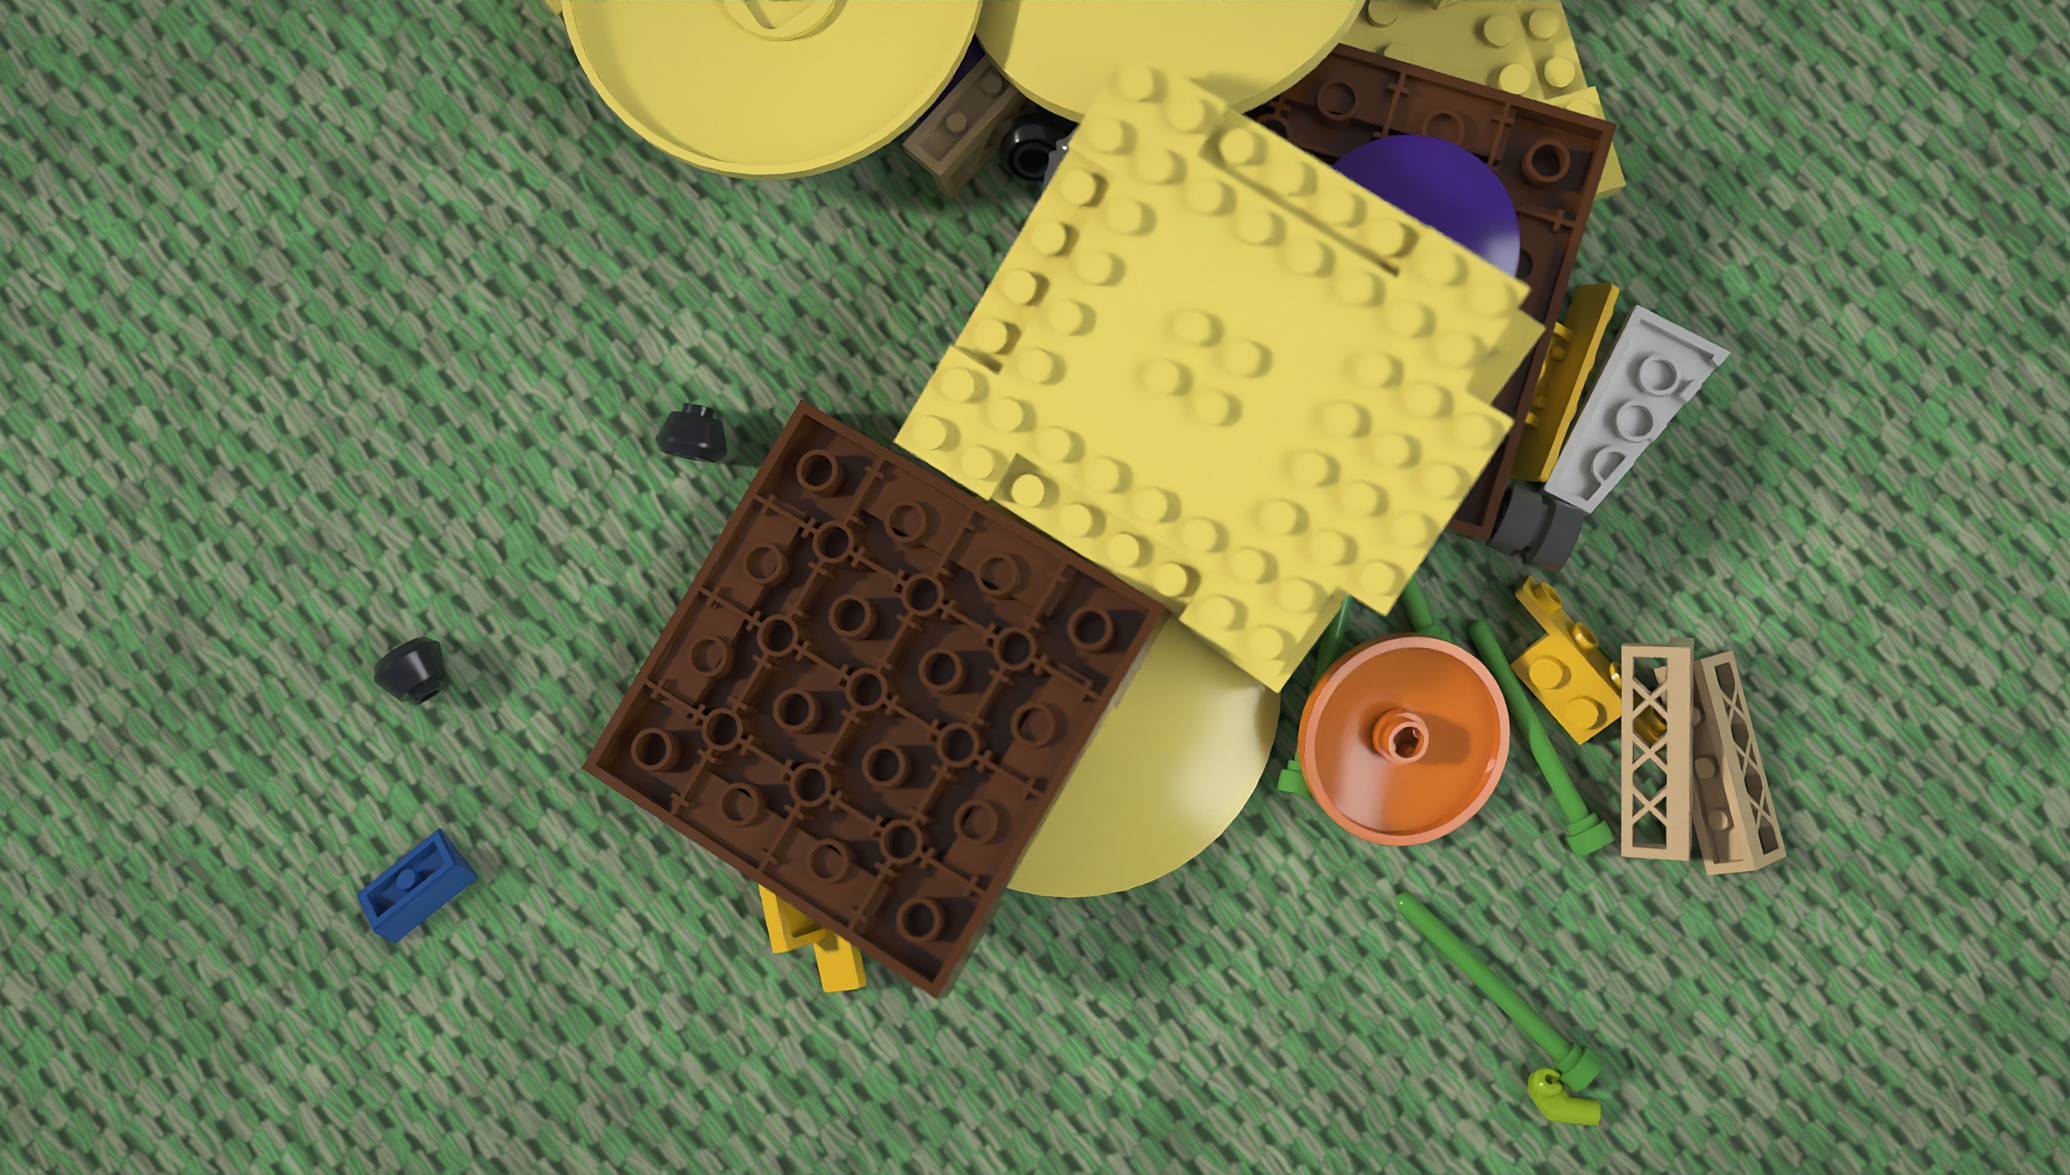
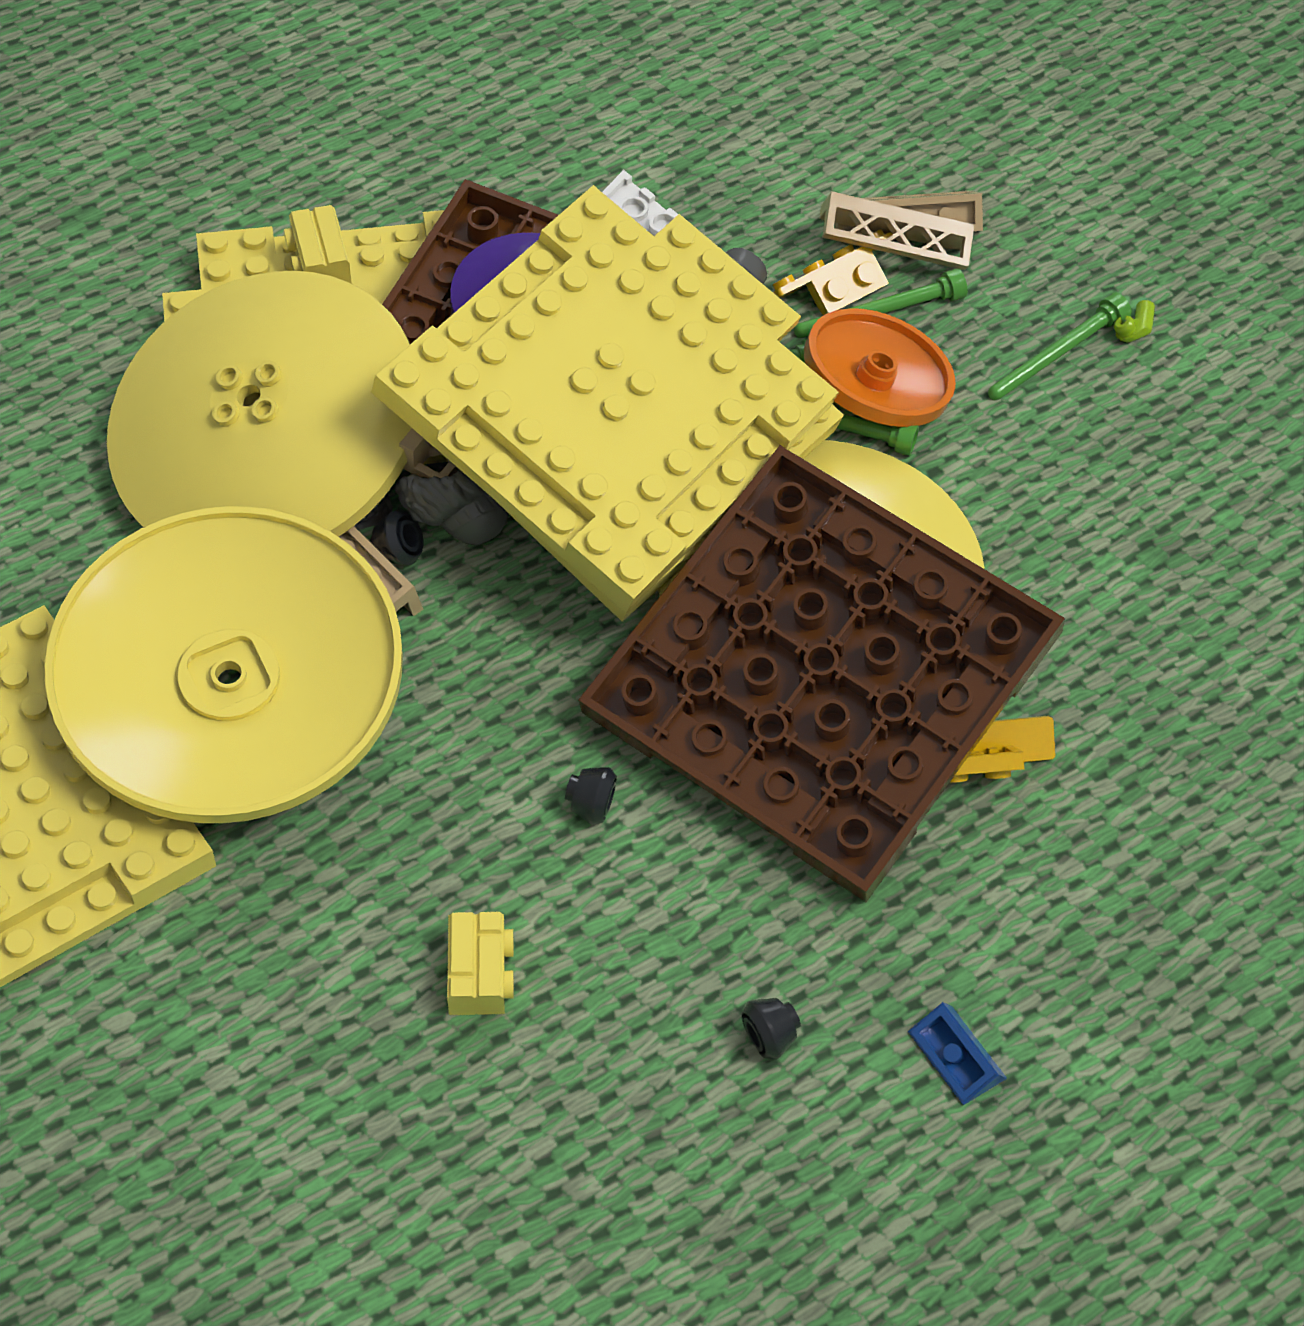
camera: 90 degrees left, 30 degrees down
none -> light yellow brick [447,912,514,1015]

